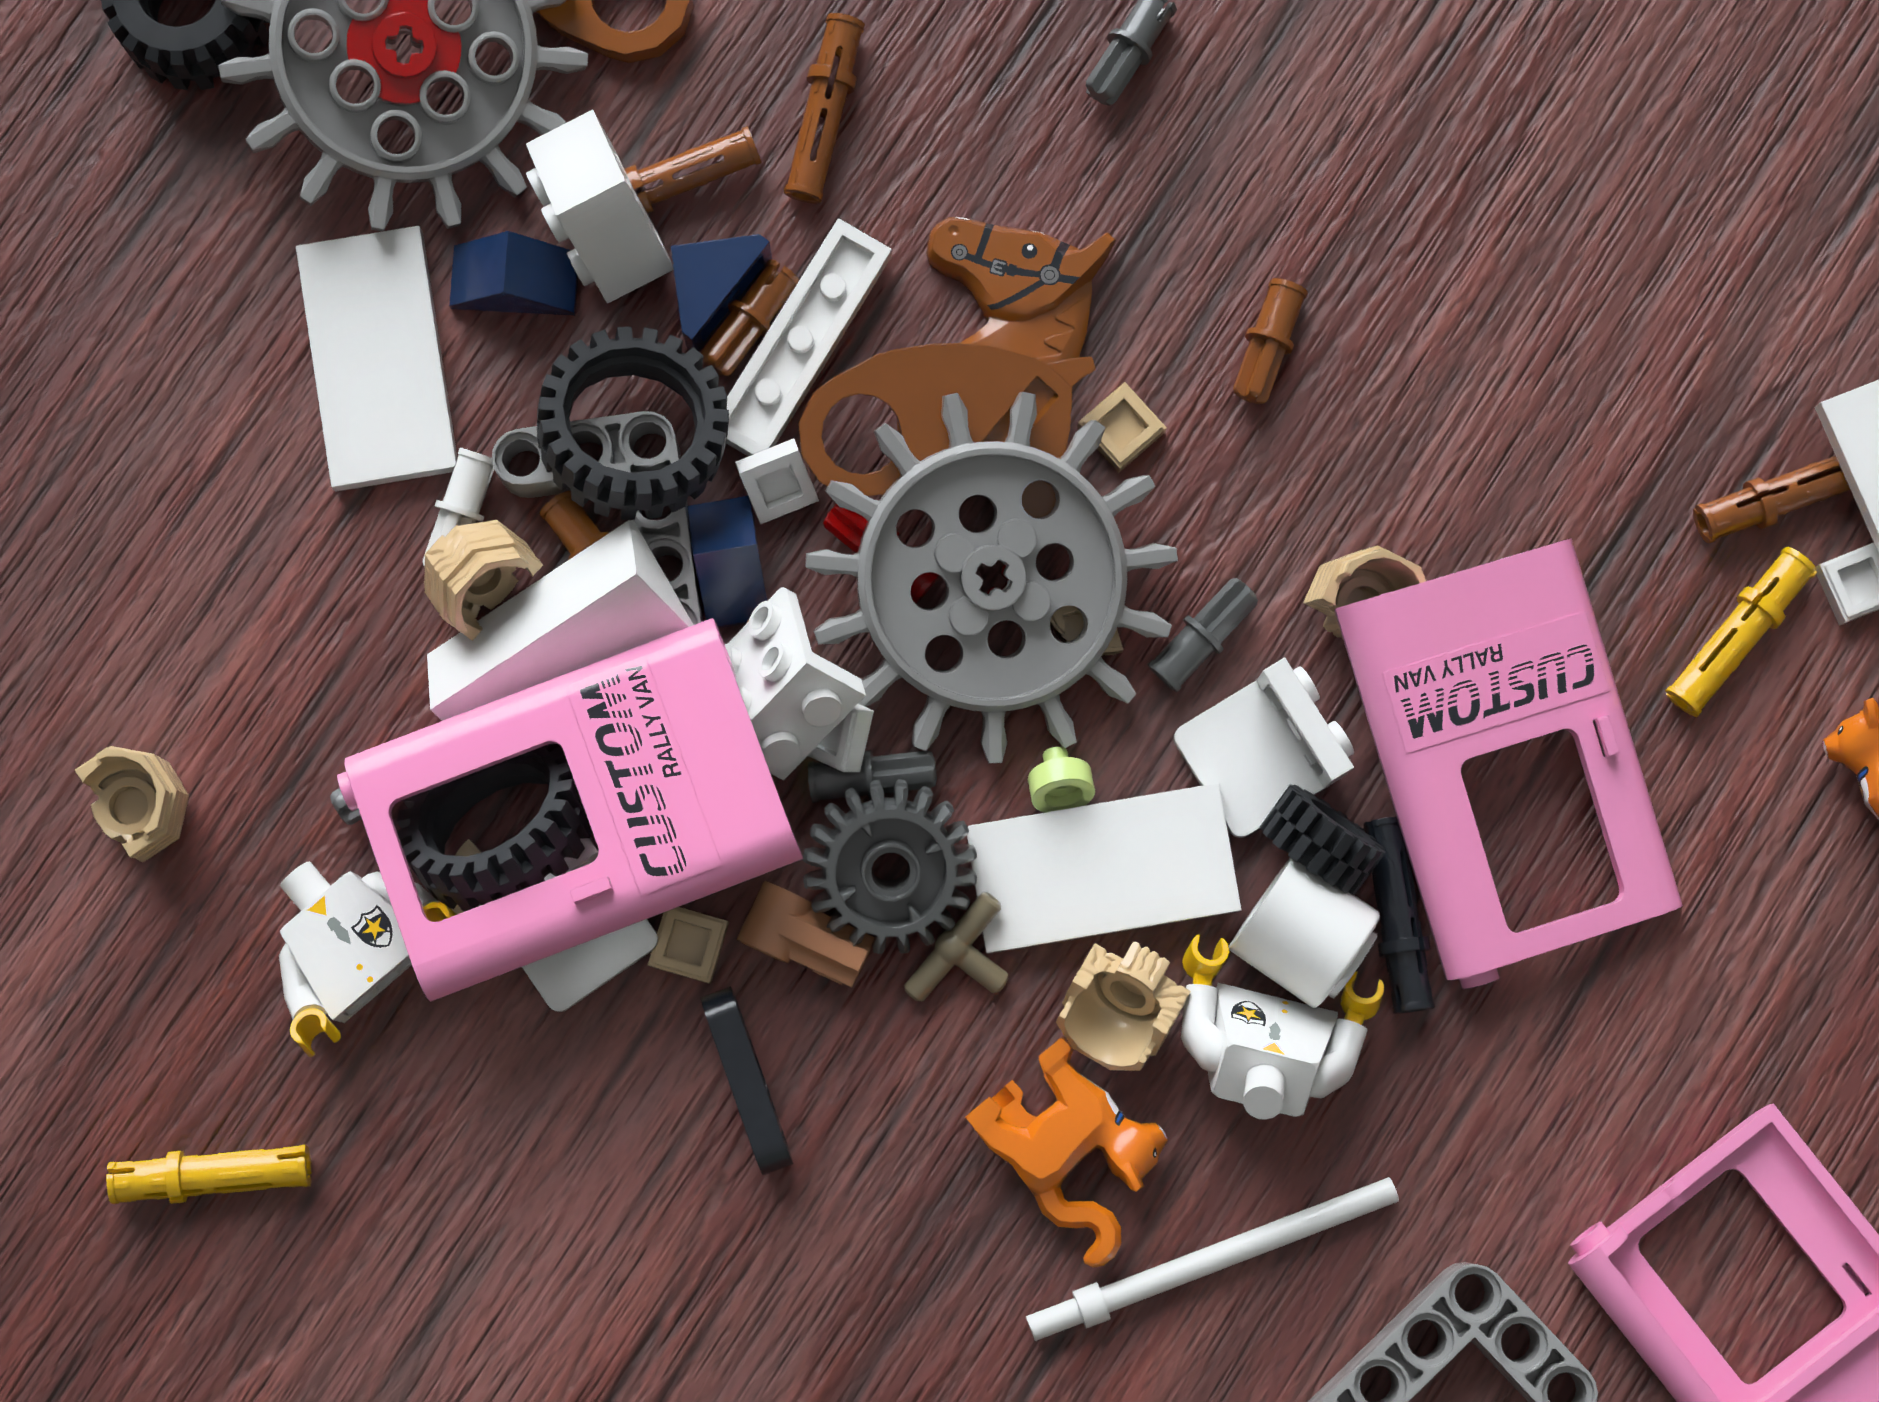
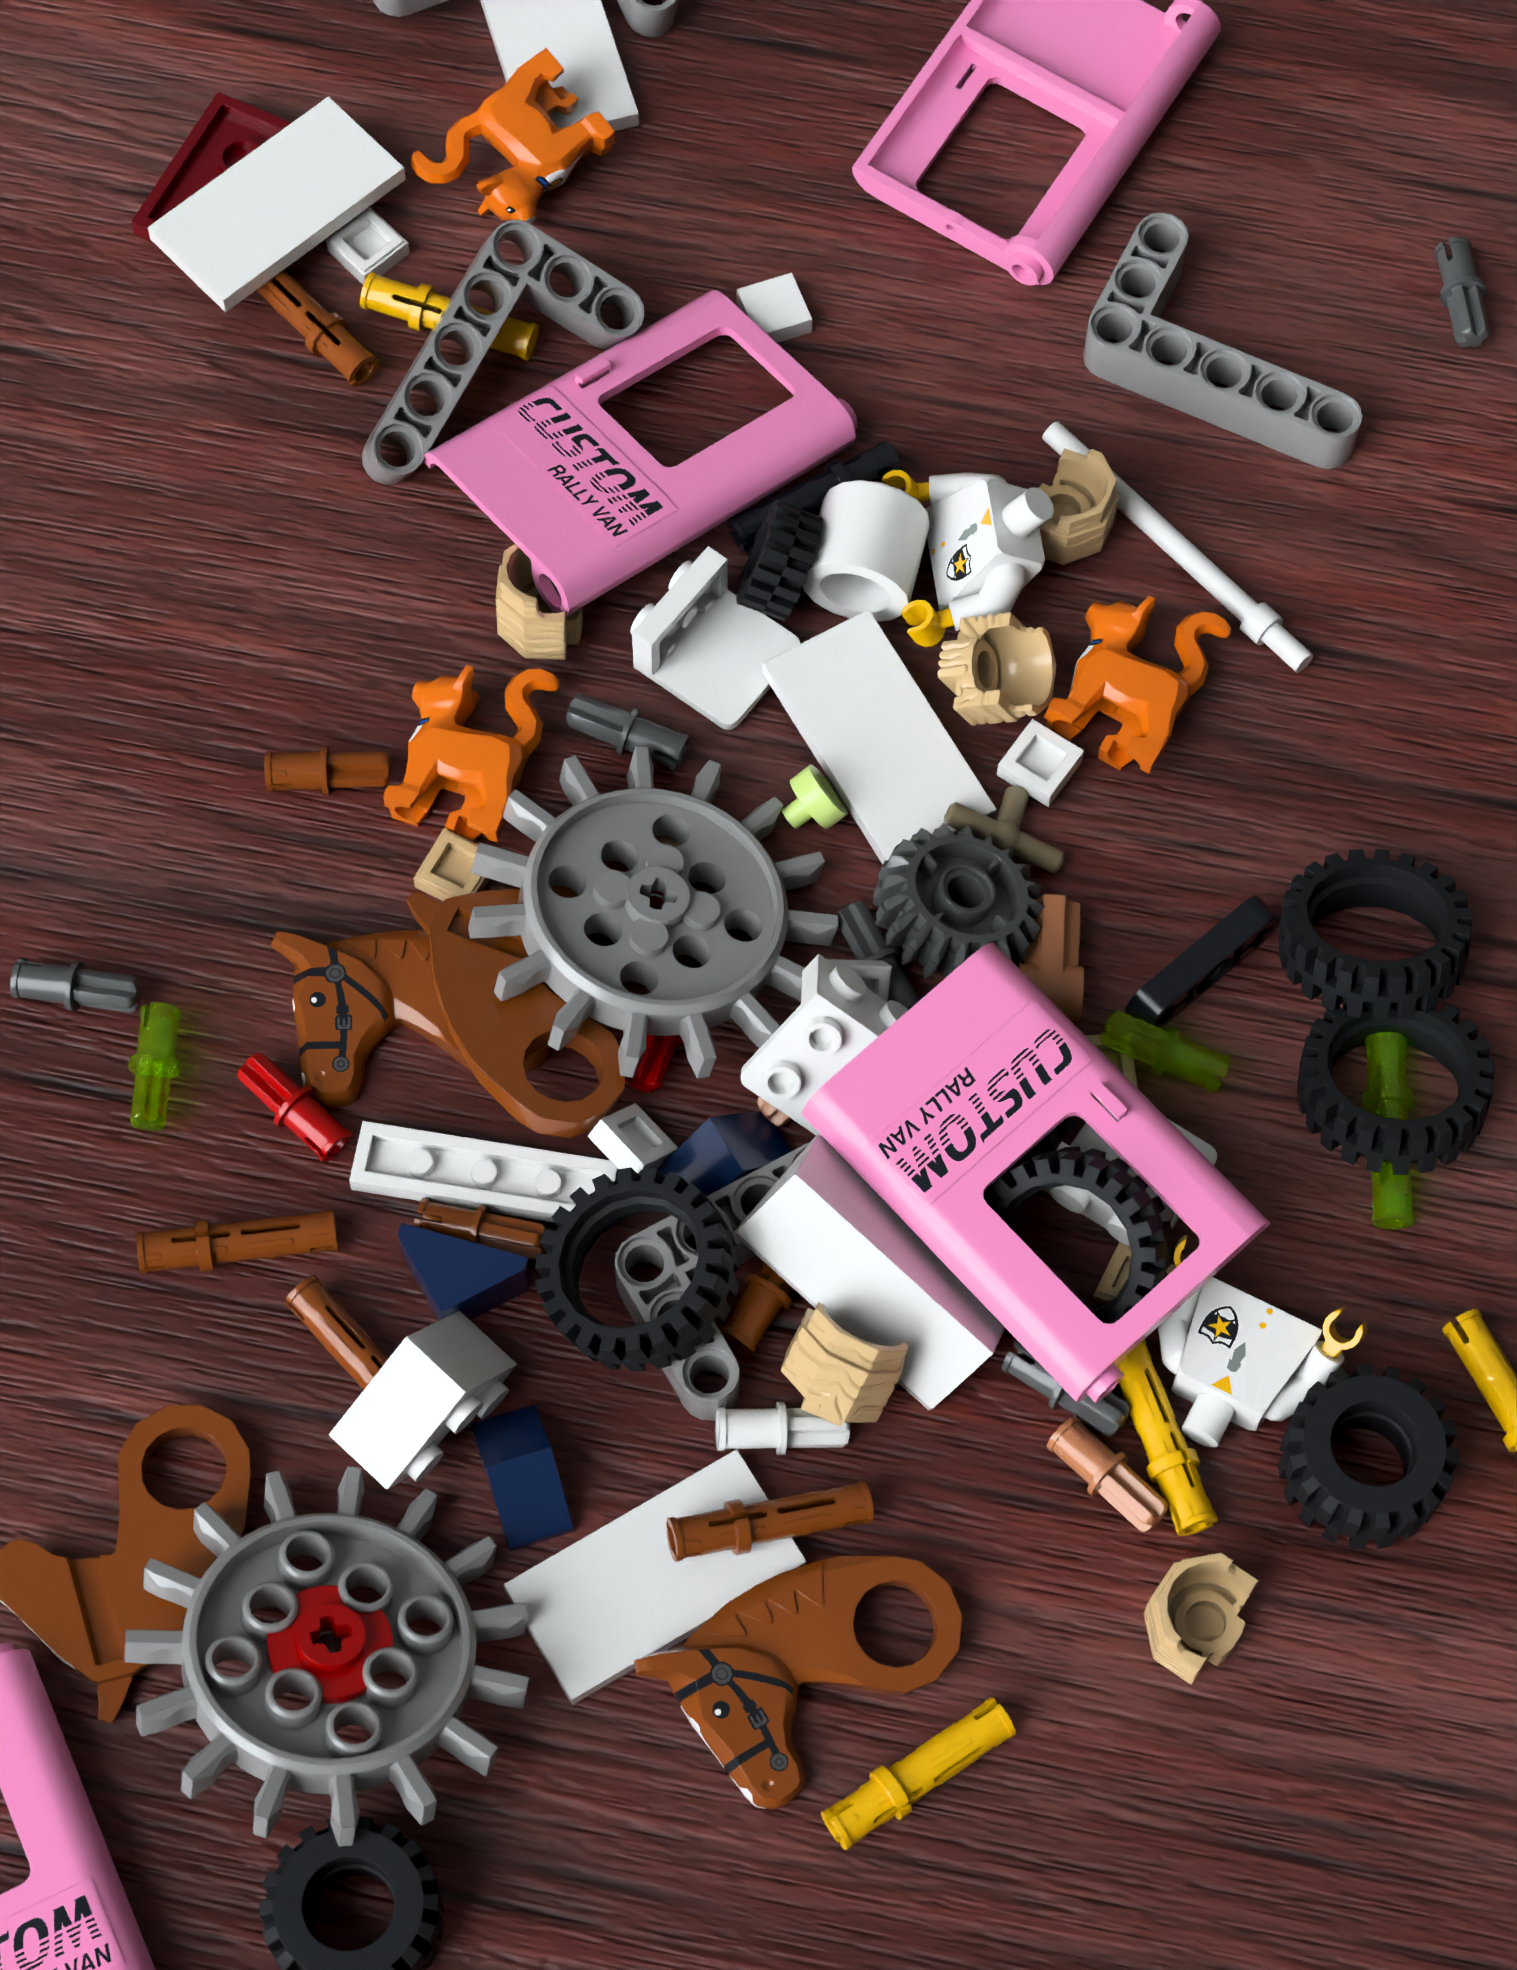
camera: 110 degrees left, 15 degrees down
none -> clear neon green axle [128,1002,182,1131]
none -> red axle [237,1052,352,1163]
none -> light grey beam [362,220,645,485]
none -> orange animal [383,664,560,843]
none -> dark orange animal [634,1556,963,1810]
none -> dark orange pin [666,1480,874,1562]
none -> white tile [737,273,812,343]
none -> yellow pin [821,1697,1016,1850]
none -> white plate [997,719,1084,807]
none -> tan hair [1039,448,1120,565]
none -> nougat axle [1046,1416,1168,1532]
none -> clear neon green axle [1100,1010,1230,1094]
none -> yellow pin [1118,1339,1218,1537]
none -> black tyre [1278,849,1473,1020]
none -> black tyre [1278,1364,1459,1550]
none -> black tyre [1297,1003,1495,1175]
none -> clear neon green pin [1362,1032,1415,1229]

